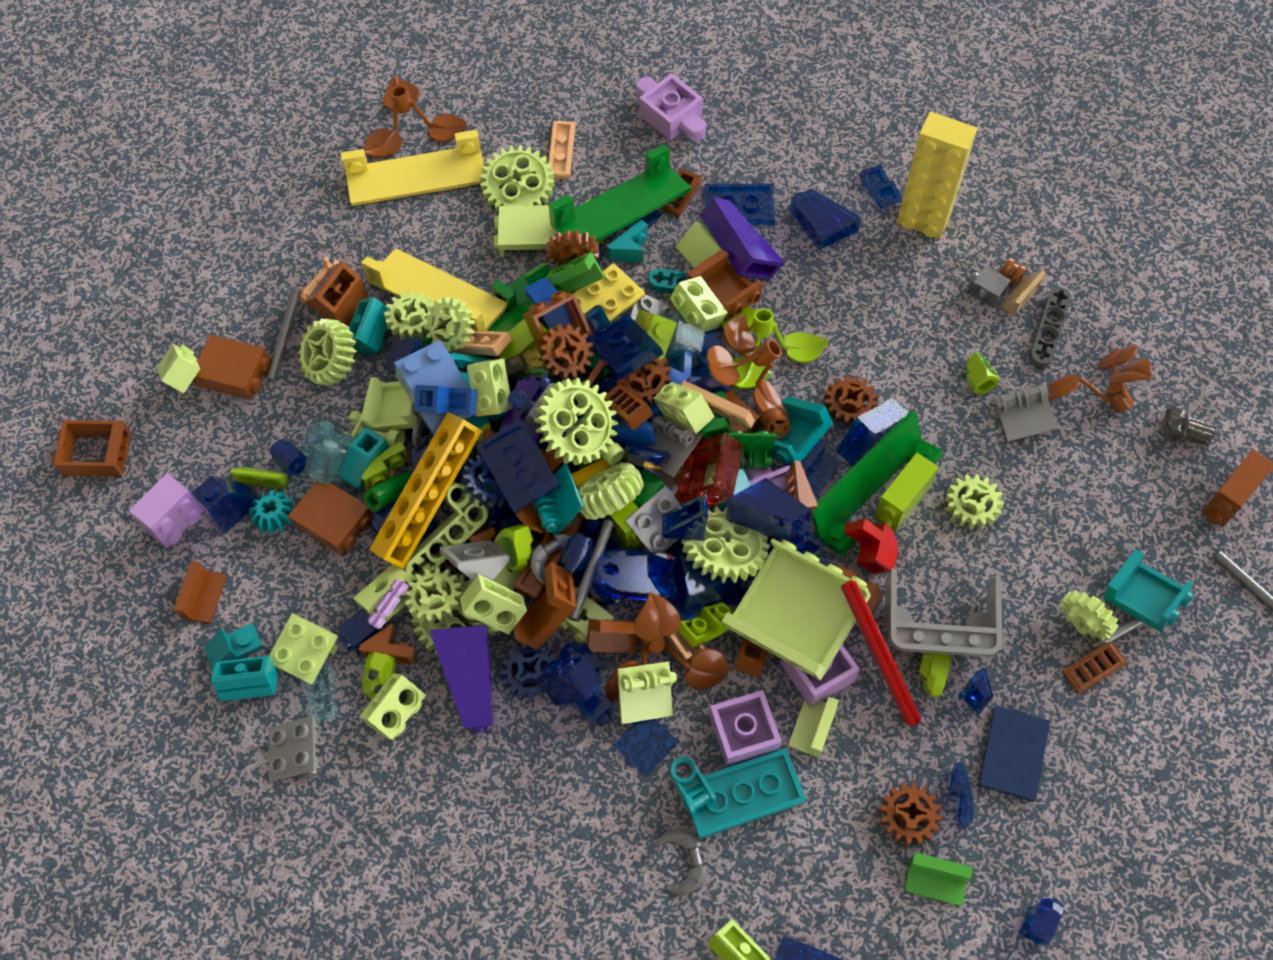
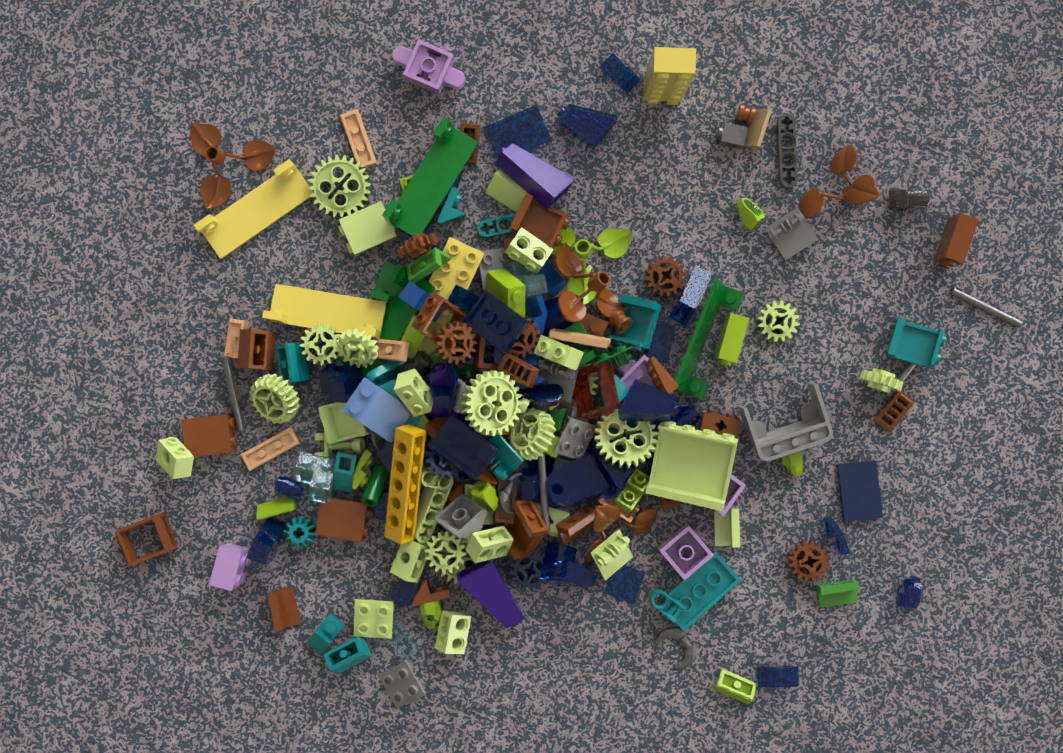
camera: 25 degrees left, 25 degrees up
lavender axle [368,579,409,629] -> none
blue slope [414,385,477,416] -> none
clear blue slope [662,493,708,541] -> none
red axle [841,580,921,726] -> none
red brick [844,519,898,575] -> none
clear blue slope [960,666,994,714] -> none
none -> light nougat tile [240,427,301,471]

